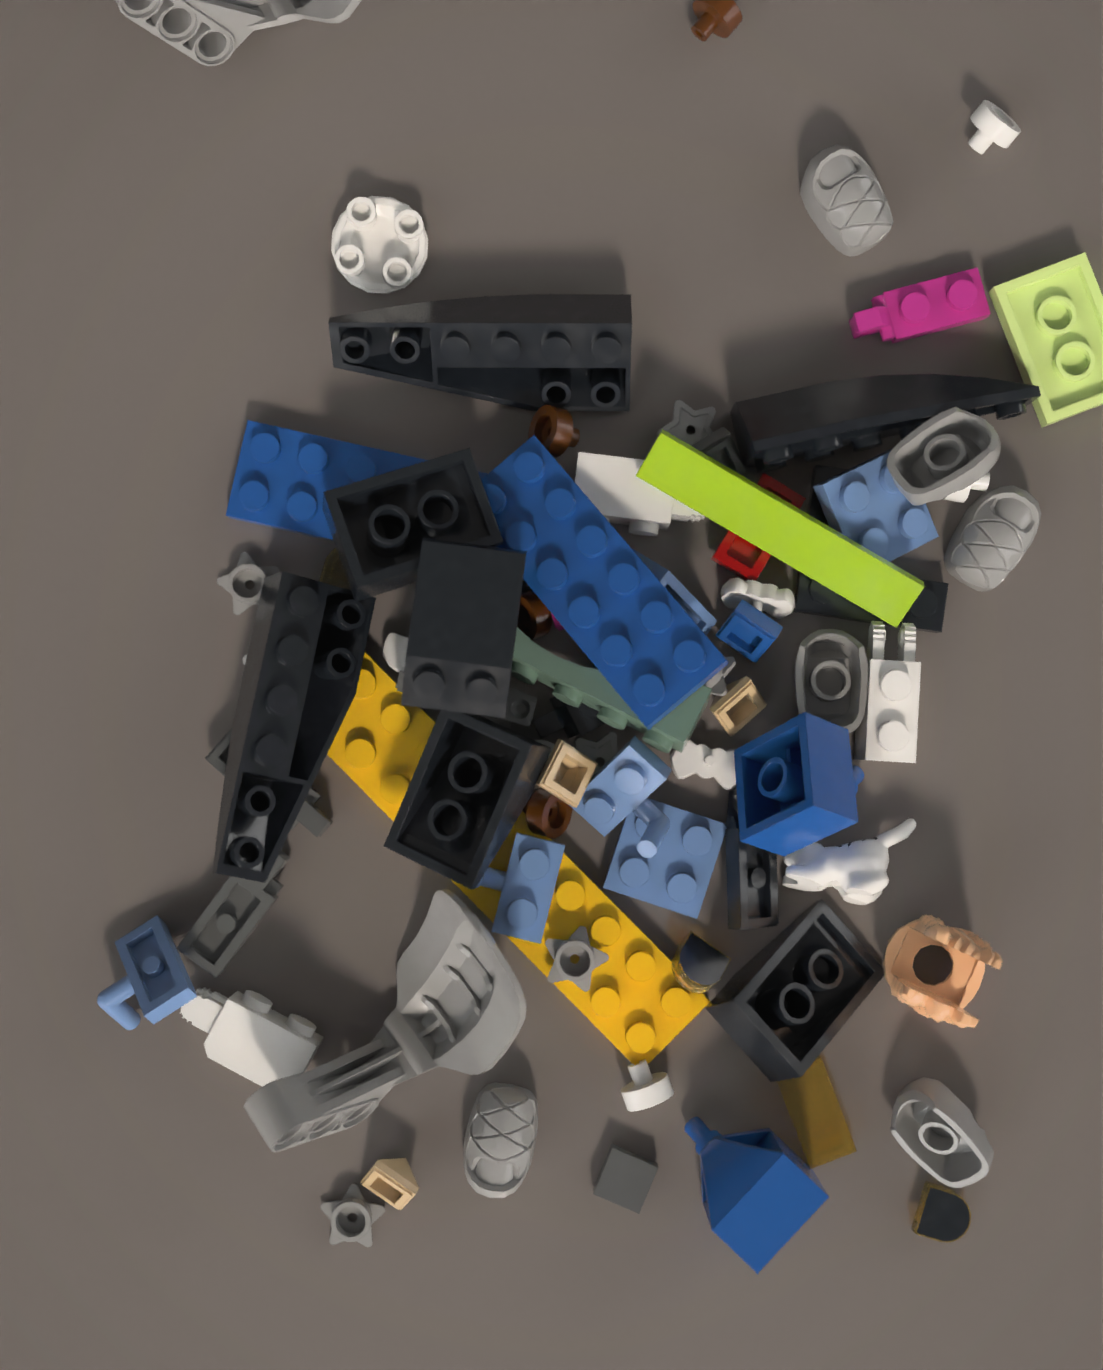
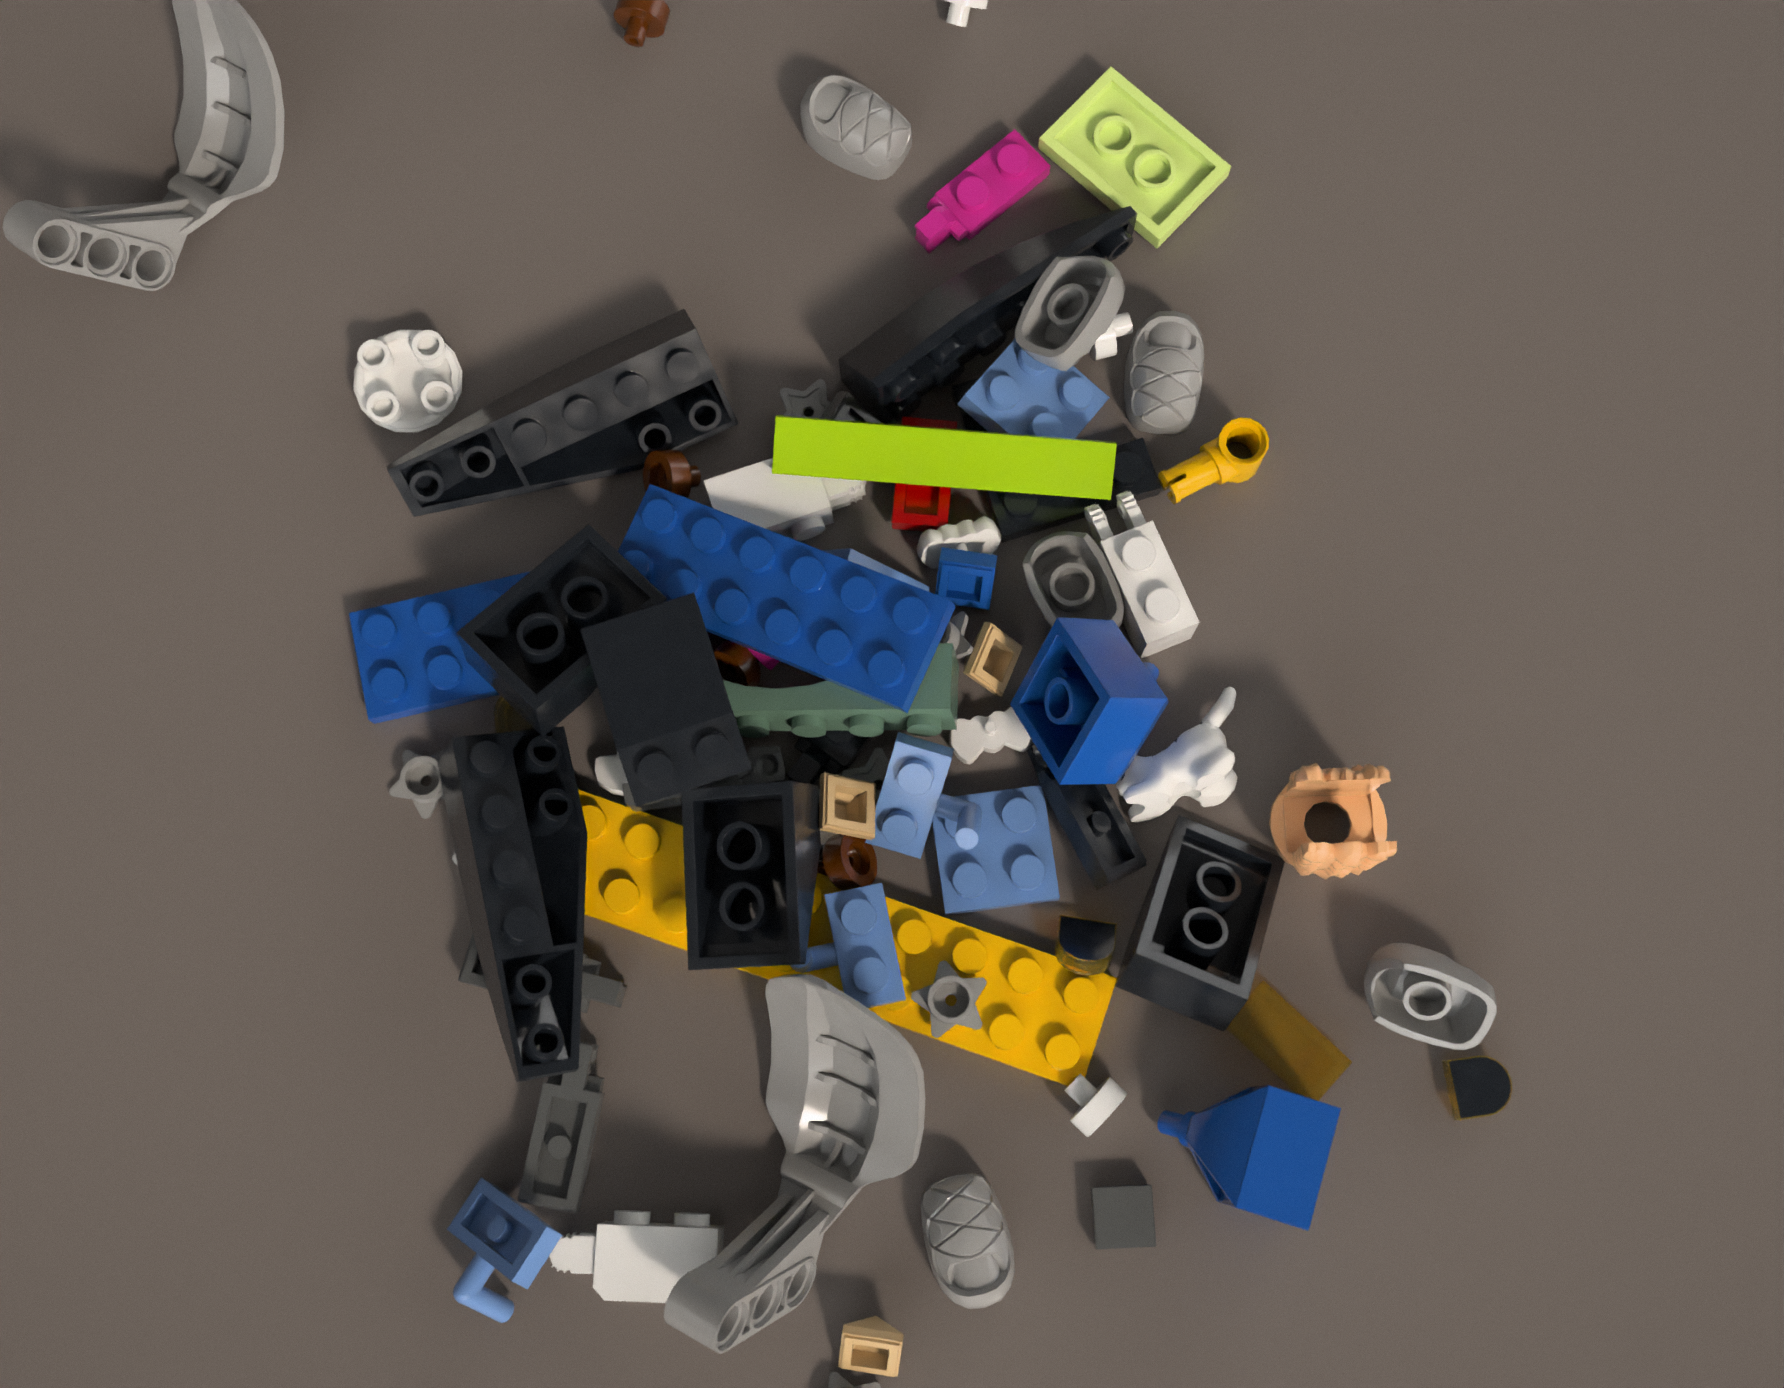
camera: 20 degrees left, 10 degrees down
none -> yellow pin [1158,417,1269,504]

